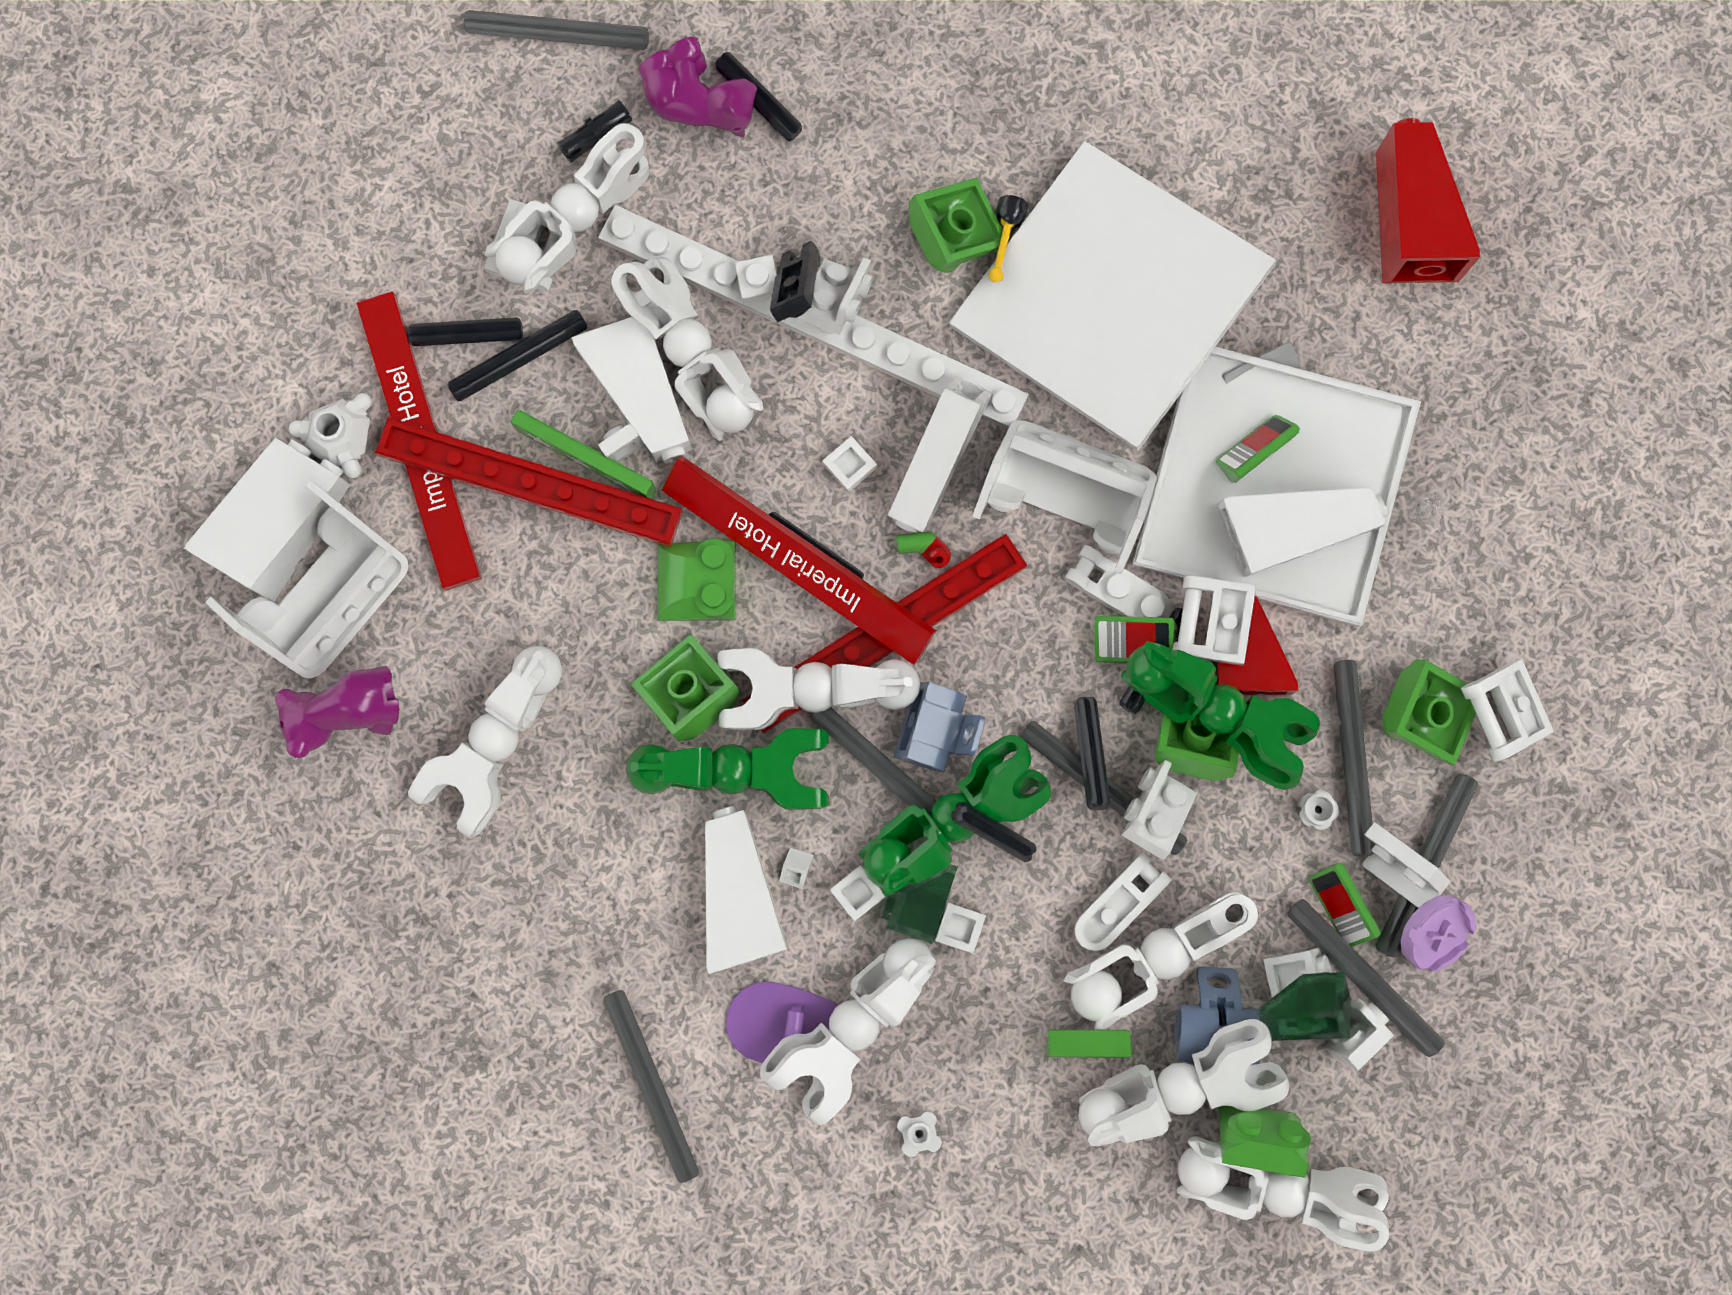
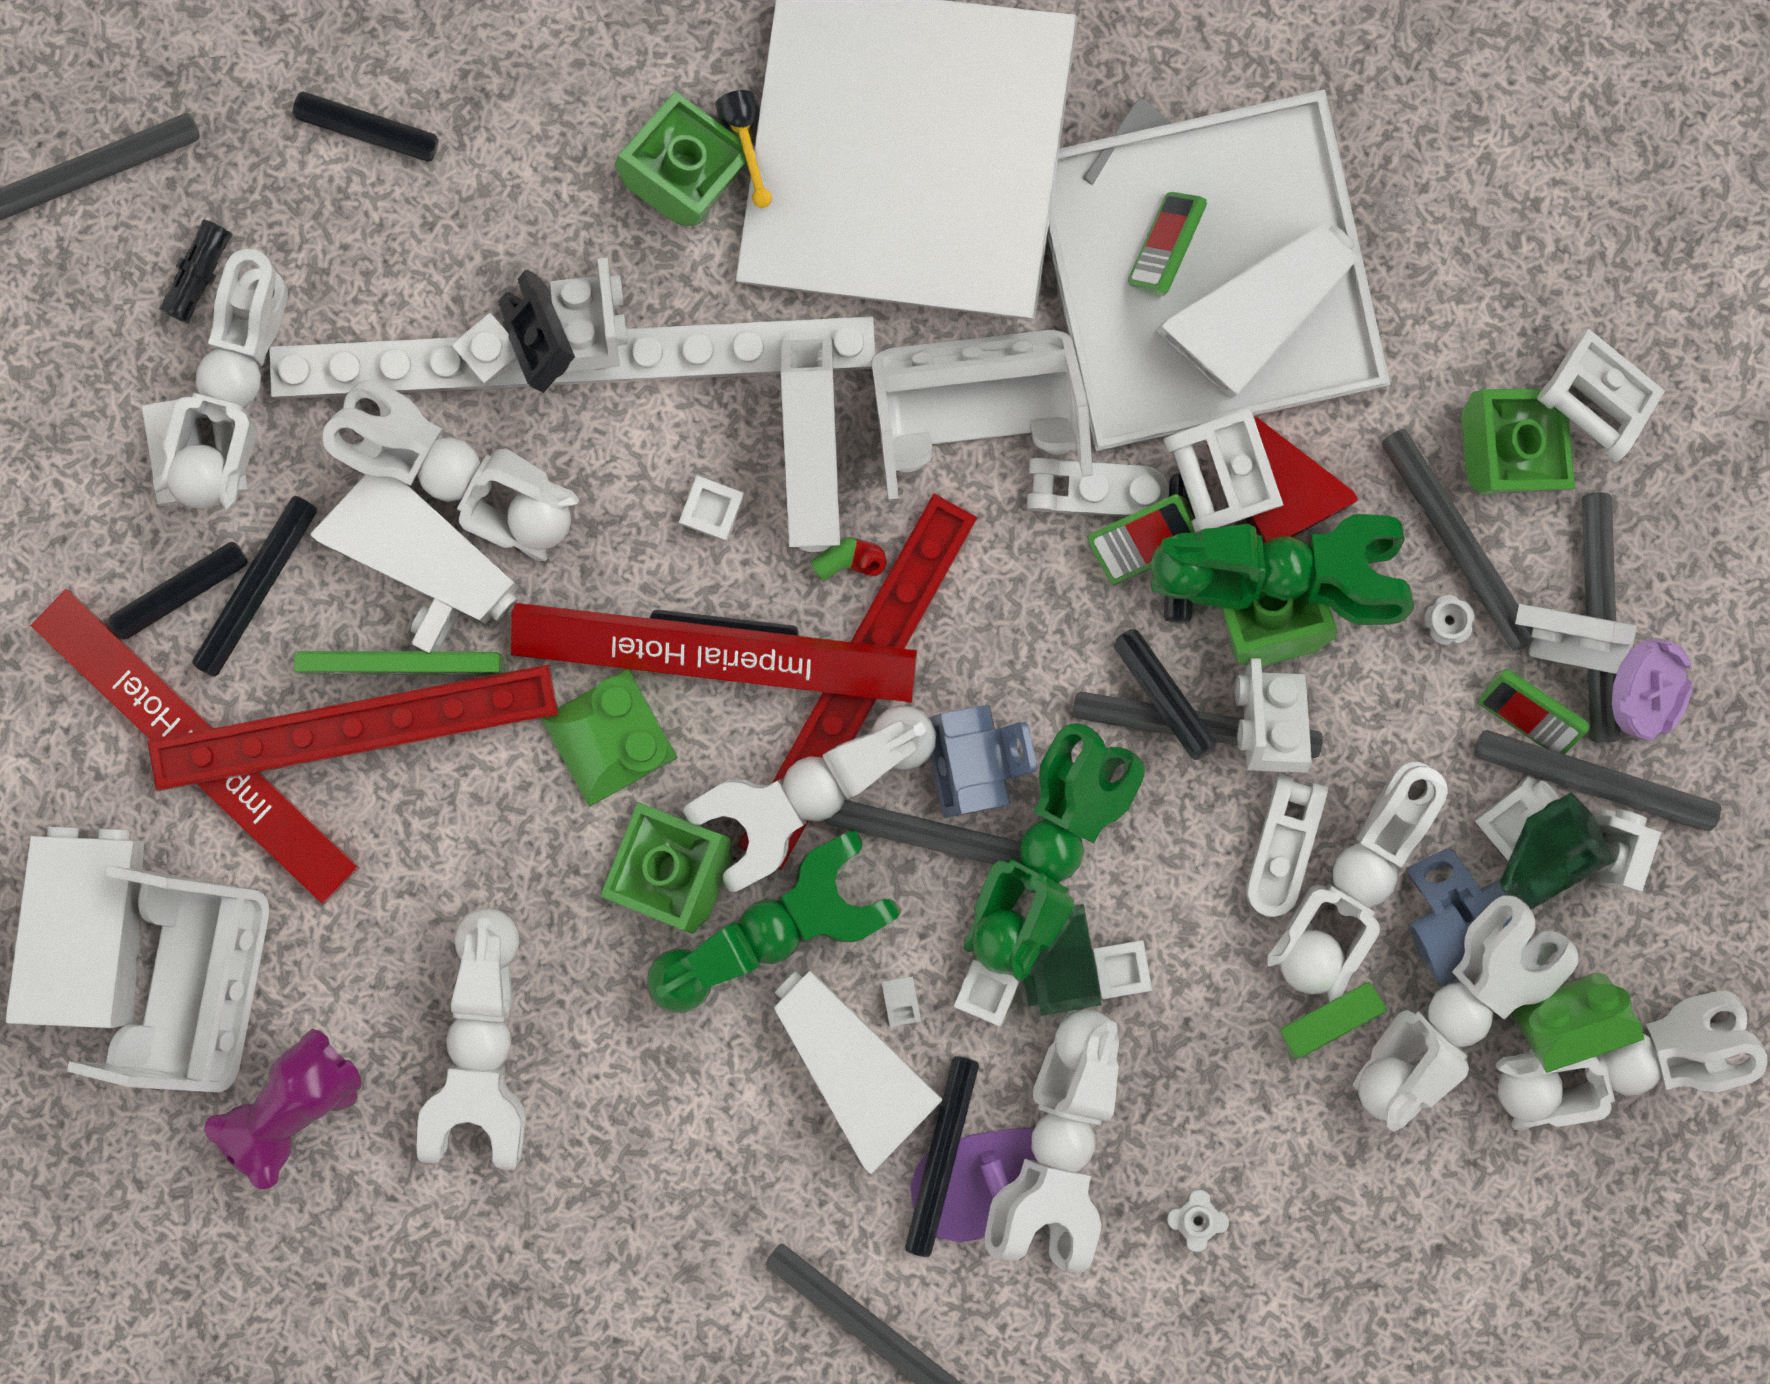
camera: 35 degrees left, 5 degrees up
white rock [289,393,372,479] -> none
magenta animal [638,36,757,137] -> none
black axle [951,802,1037,862] -> none
none -> black axle [905,1056,979,1257]

